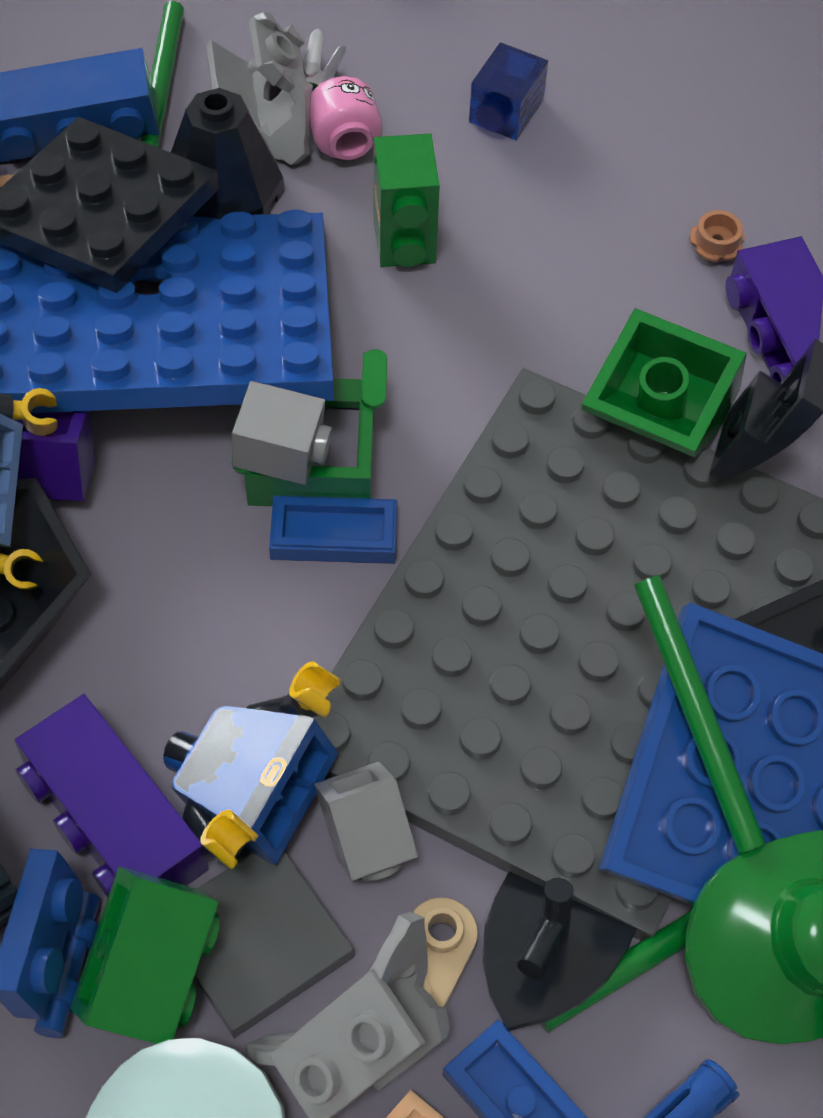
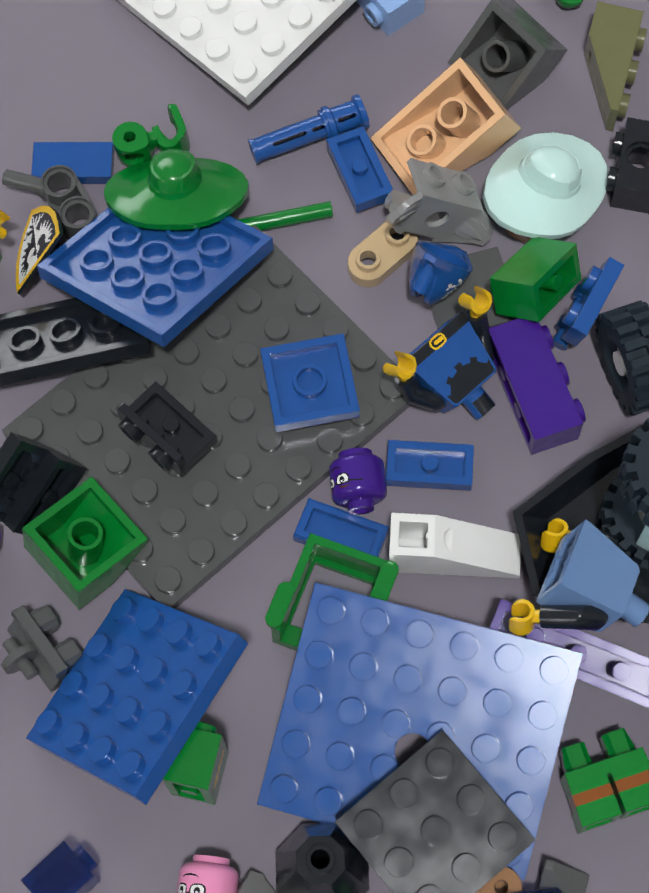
camera: 155 degrees left, 10 degrees up
light grey brick [232,381,333,485] -> none
light grey brick [314,761,418,881] -> none
black shield [483,871,636,1031] -> none
green bar [634,575,766,853] -> none
none -> dark grey hips [1,605,82,692]
none -> blue plate [26,589,248,805]
none -> black bracket [116,381,218,477]
none -> blue plate [260,333,360,432]
none -> dark purple head [329,448,387,515]
none -> blue plate [386,440,474,491]
none -> white slope [389,513,521,579]
none -> blue hat [409,241,473,306]

